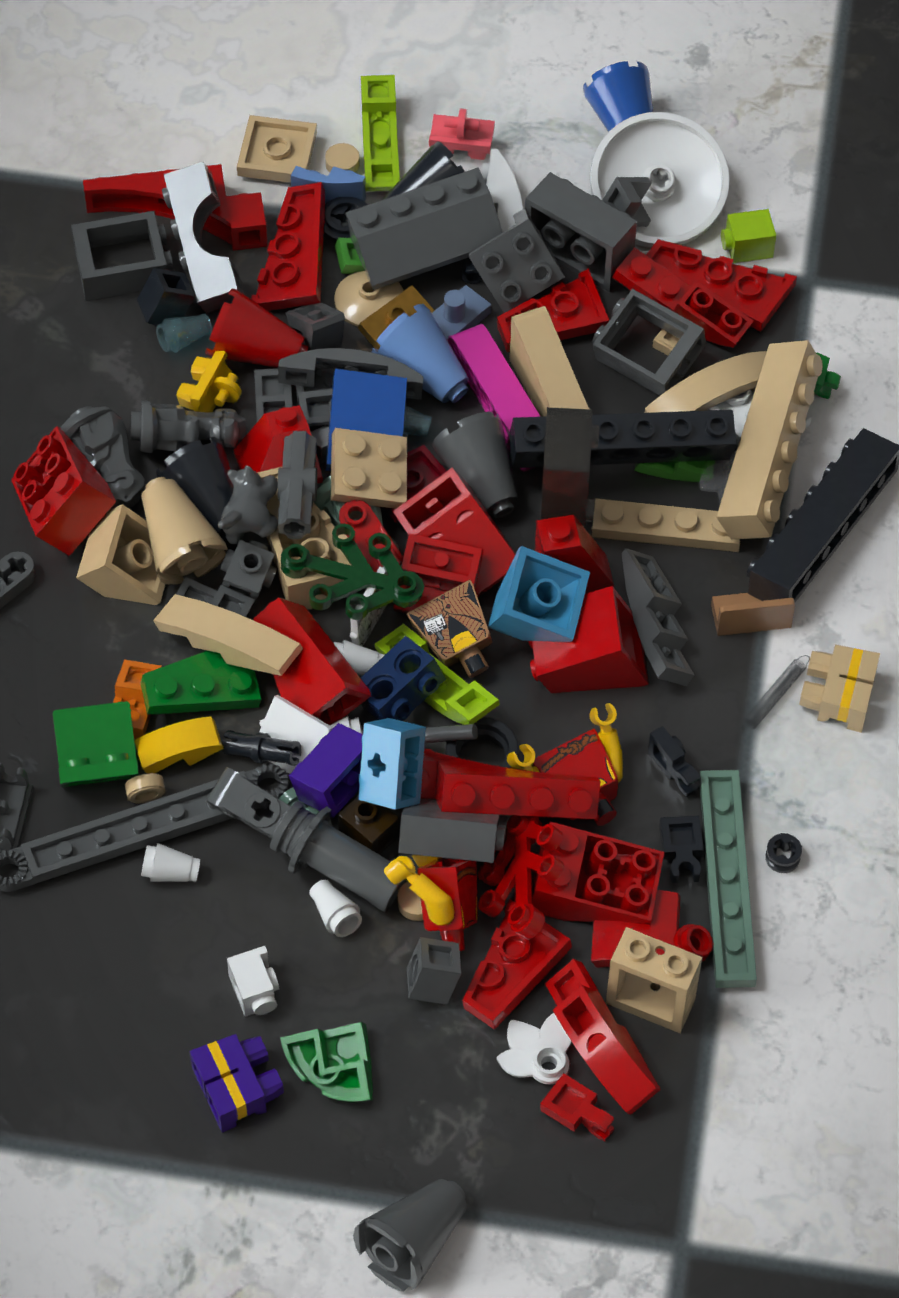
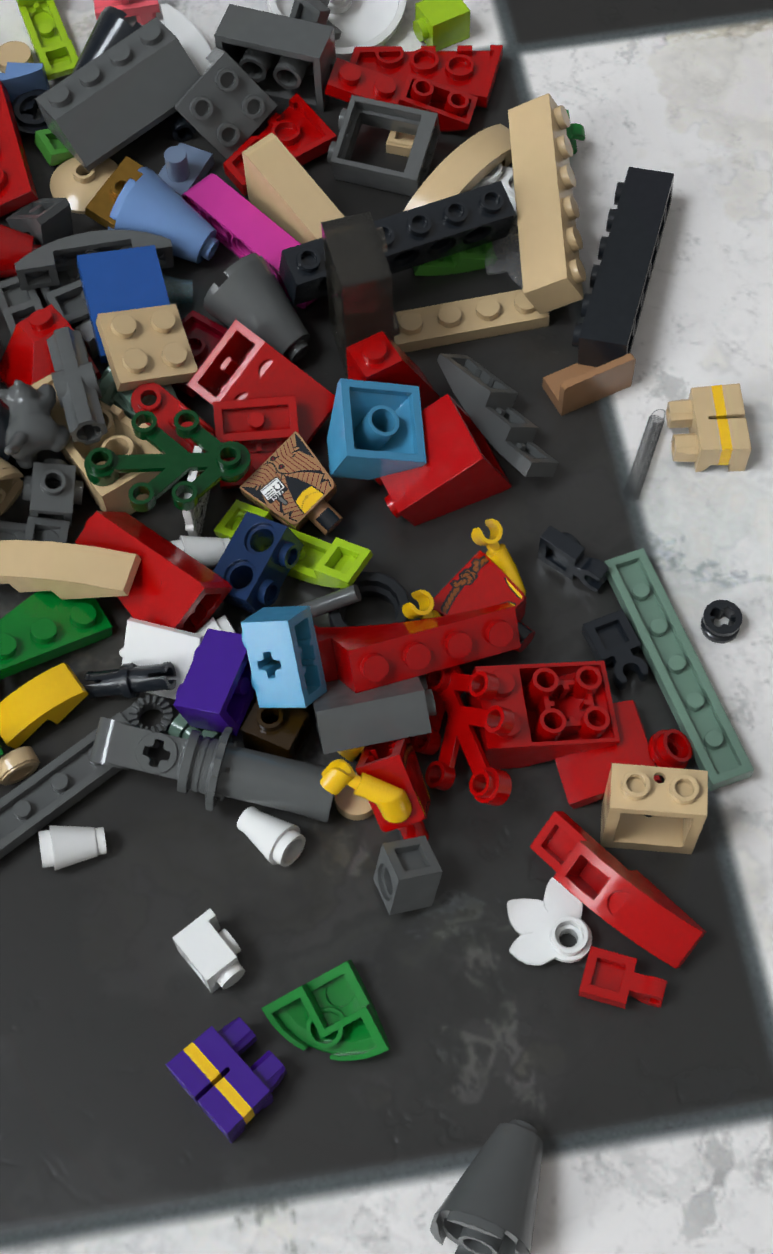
camera: 15 degrees left, 5 degrees up
red wing [462,899,572,1030] -> none

